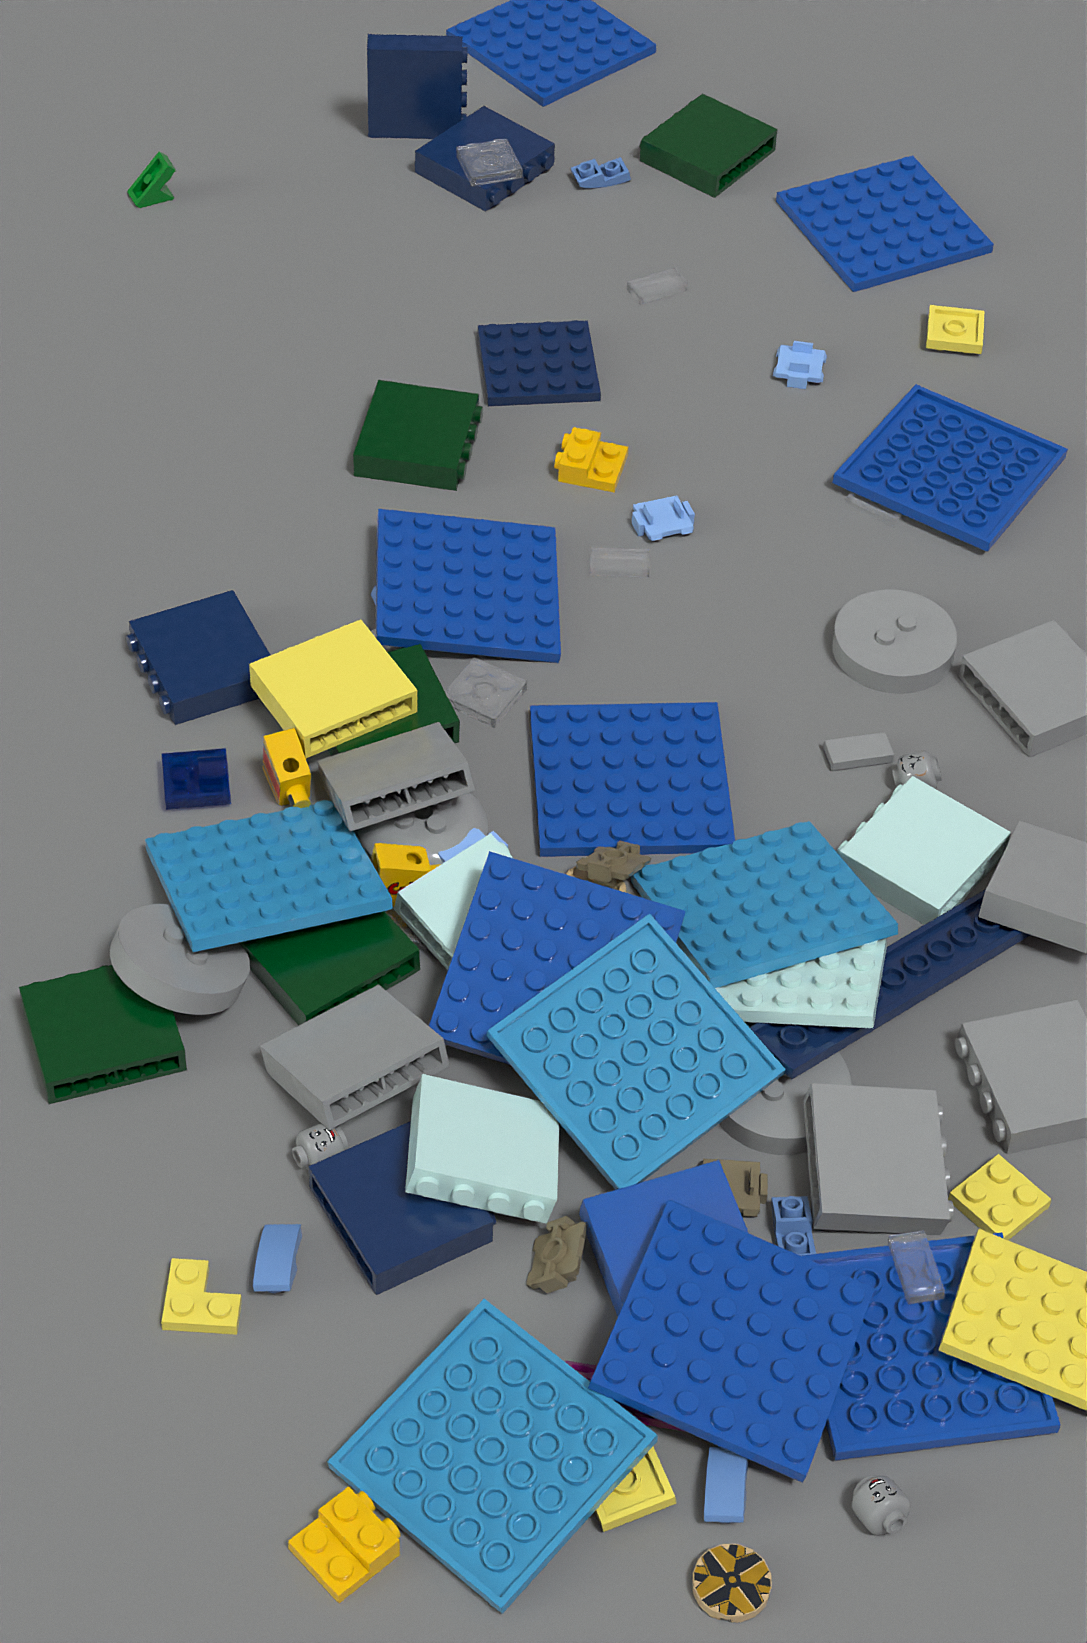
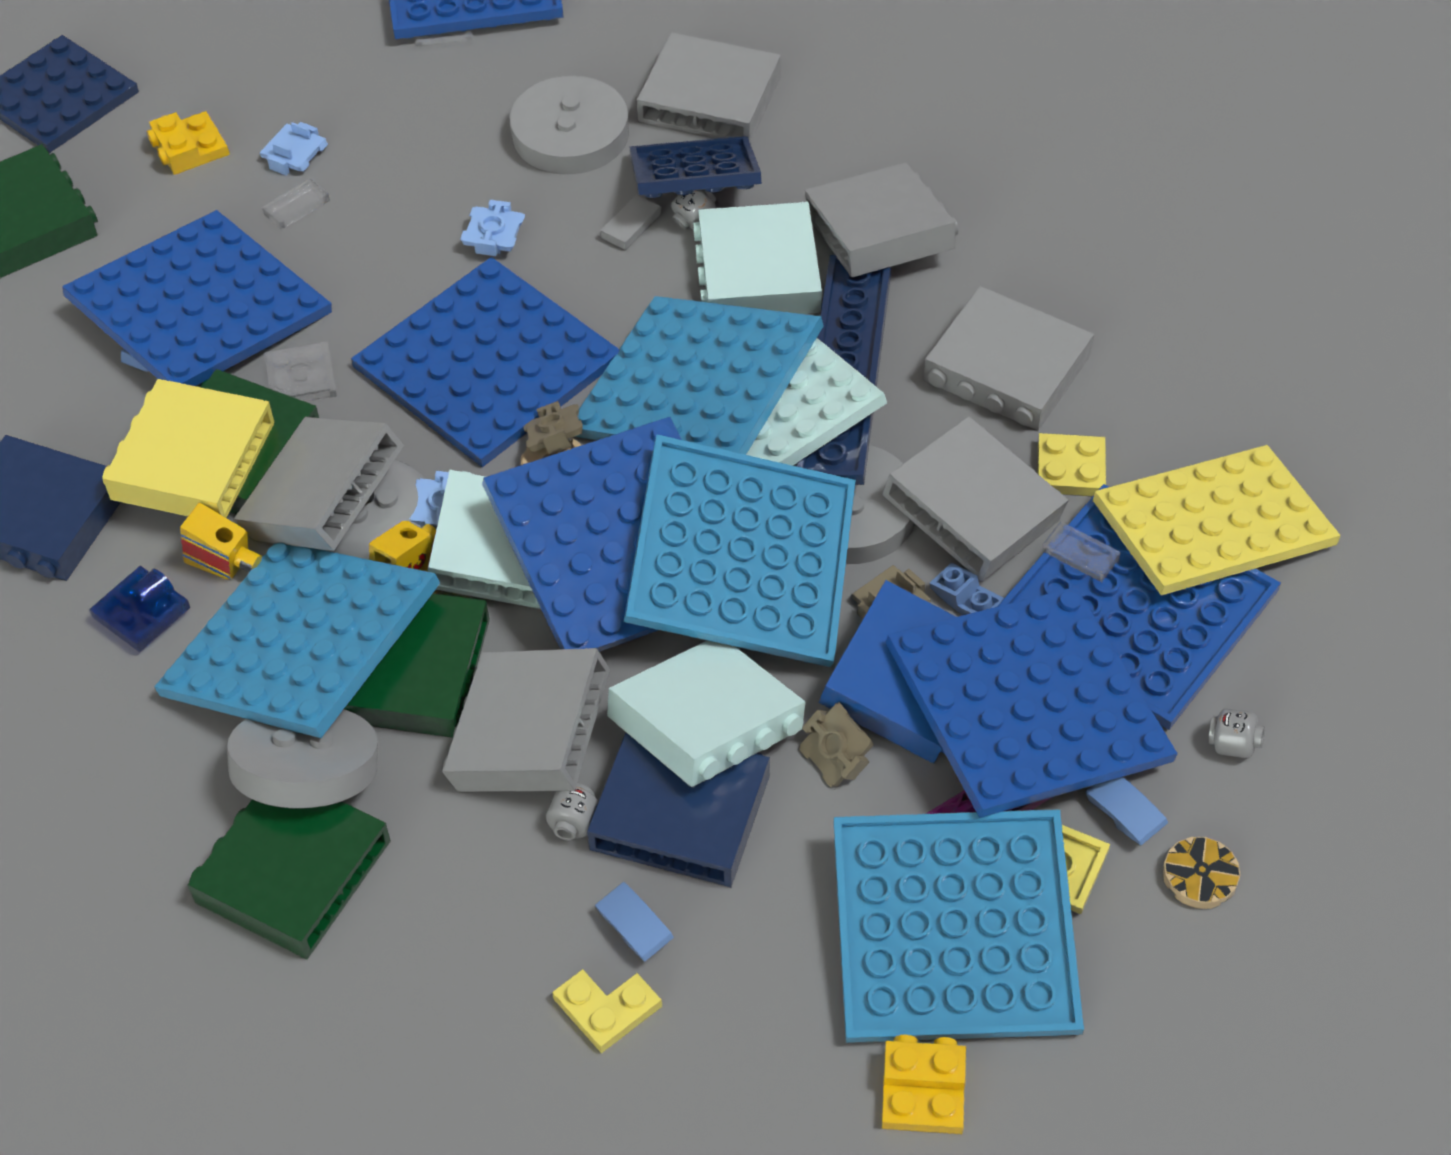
camera: 40 degrees left, 5 degrees up
none -> light blue piece [460,200,525,256]
none -> dark blue plate [629,136,762,198]

